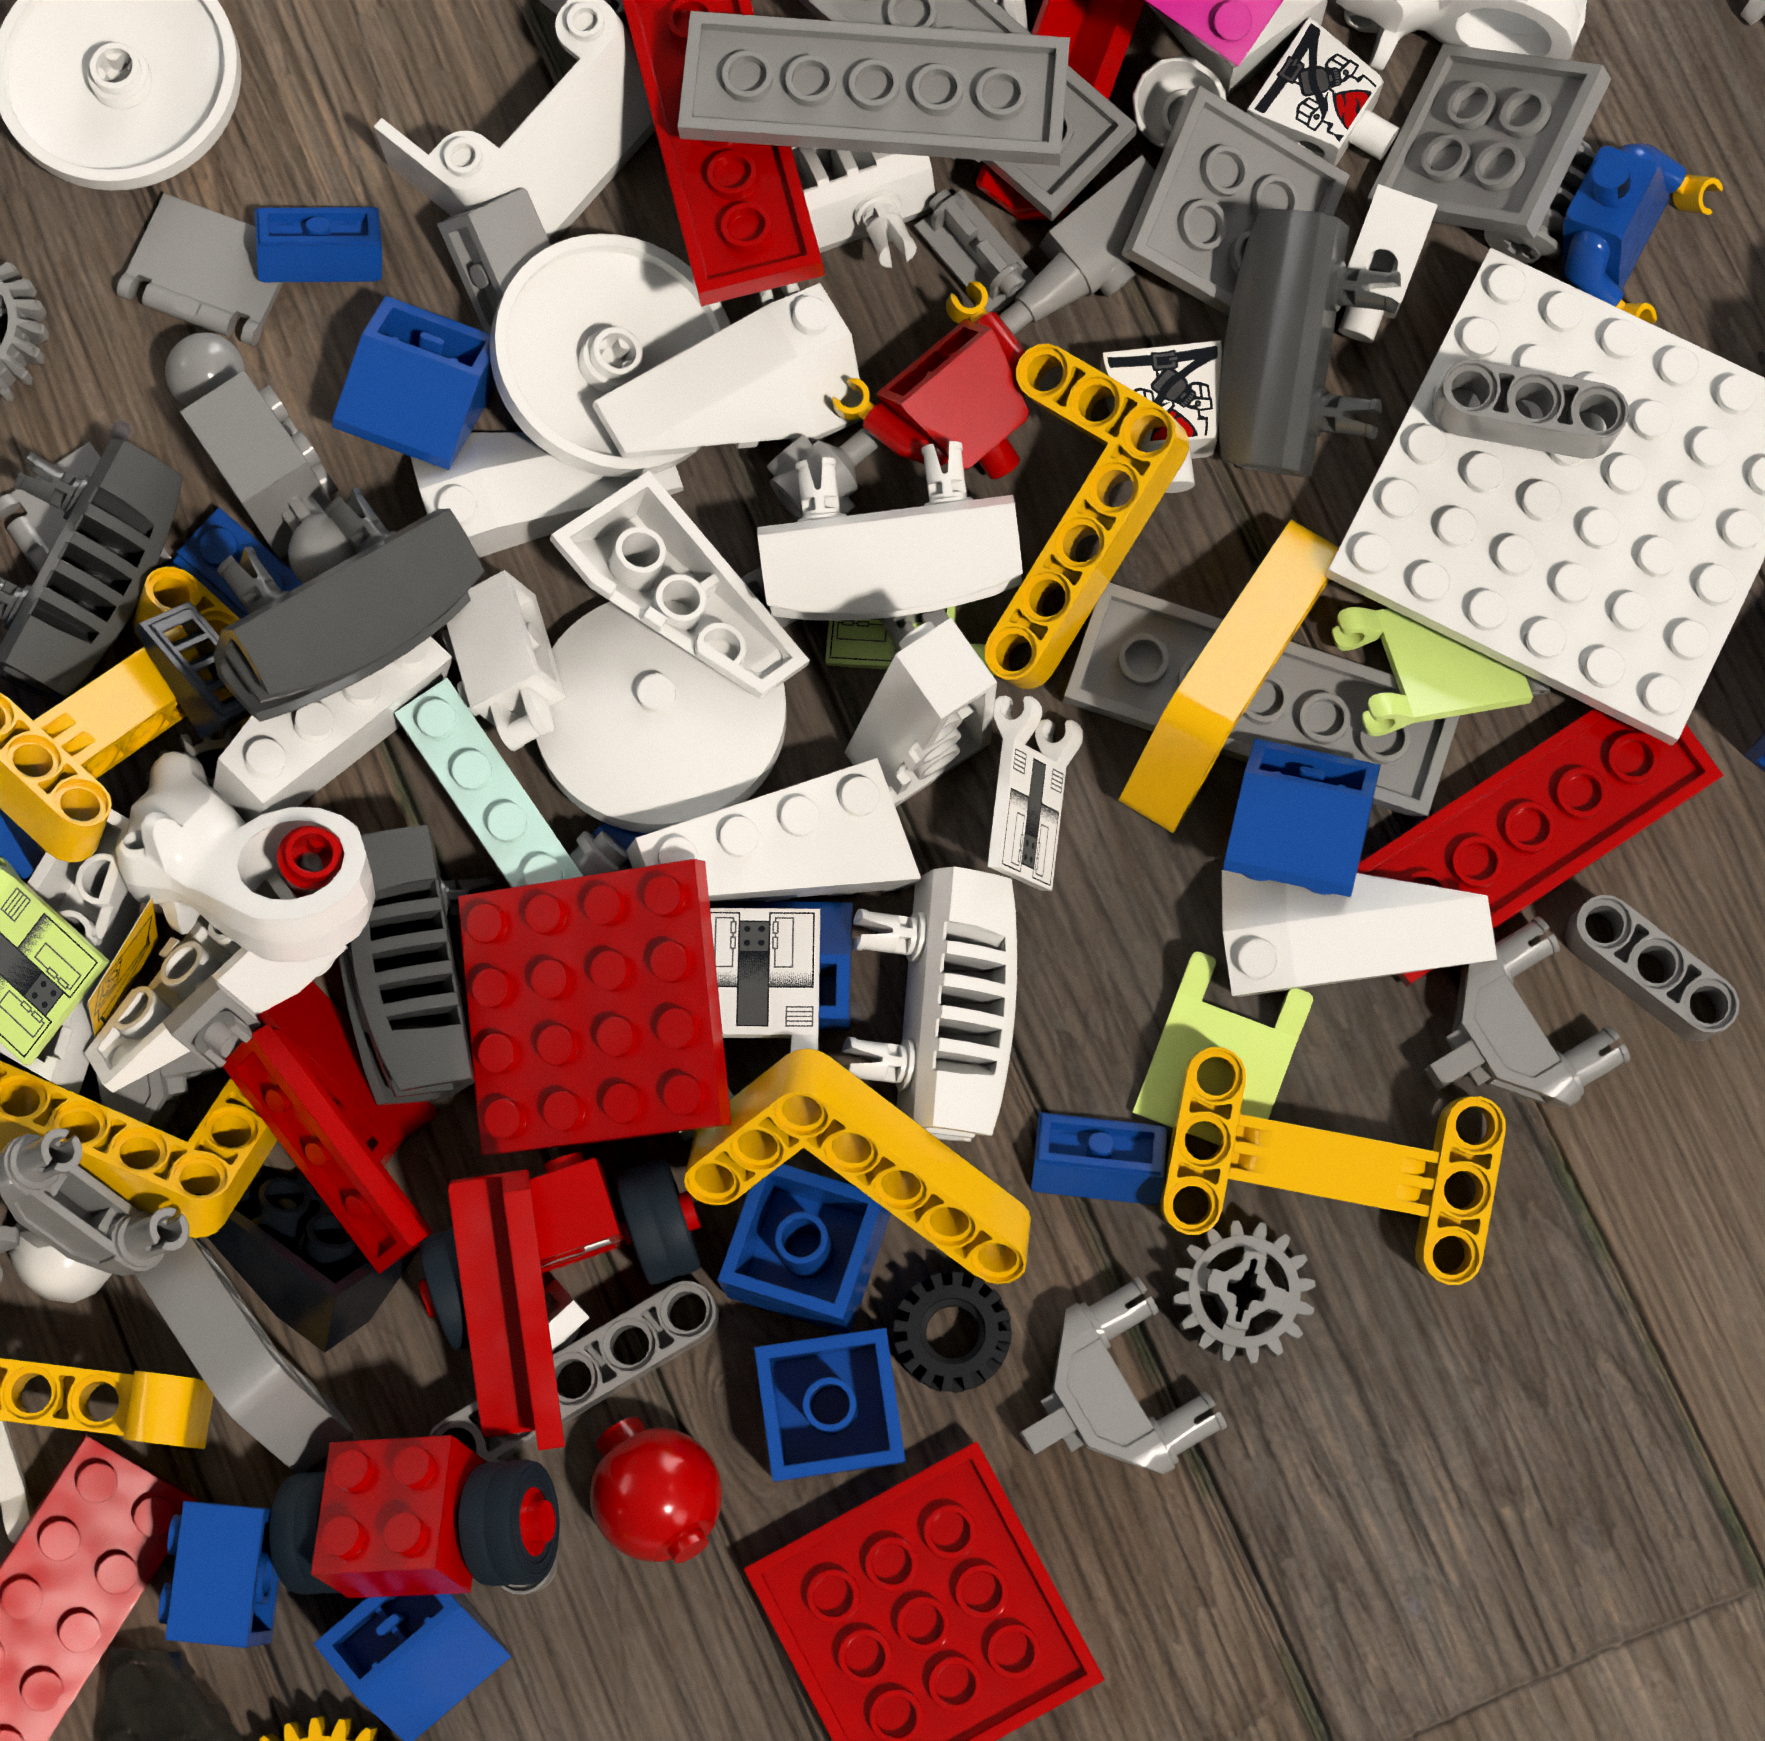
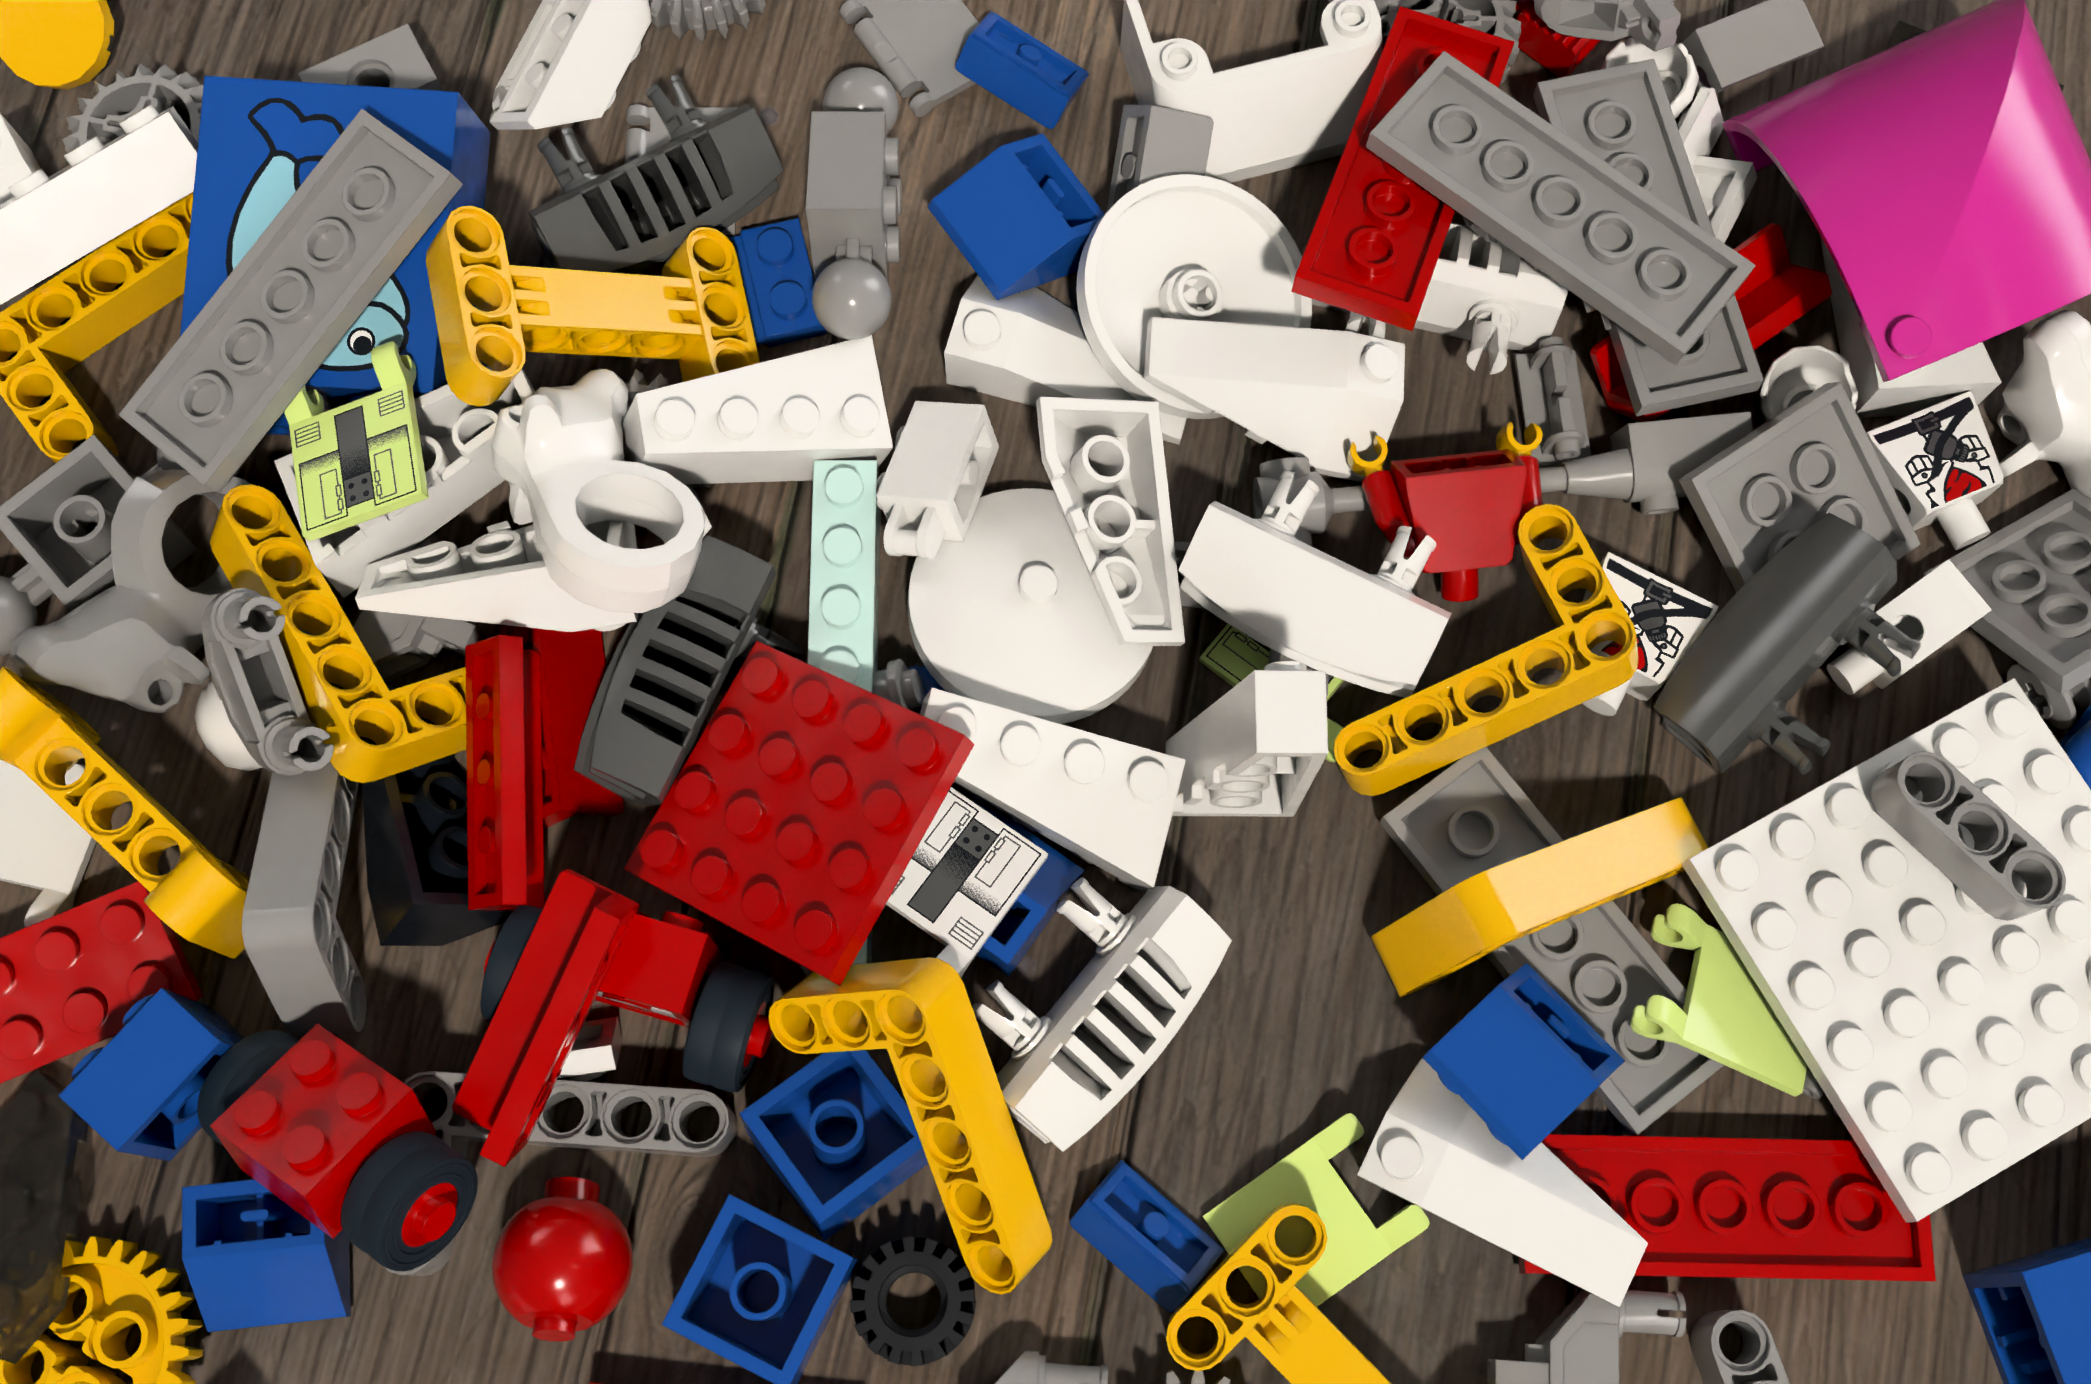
camera: 30 degrees right, 5 degrees down
yellow sticker [87,897,158,1038] -> none
black slope [134,601,251,739] -> none
light grey tile [163,976,262,1070] -> none
dark grey piece [213,488,485,722] -> none
red cone [277,826,344,898] -> none
white flag [987,696,1083,891] -> none

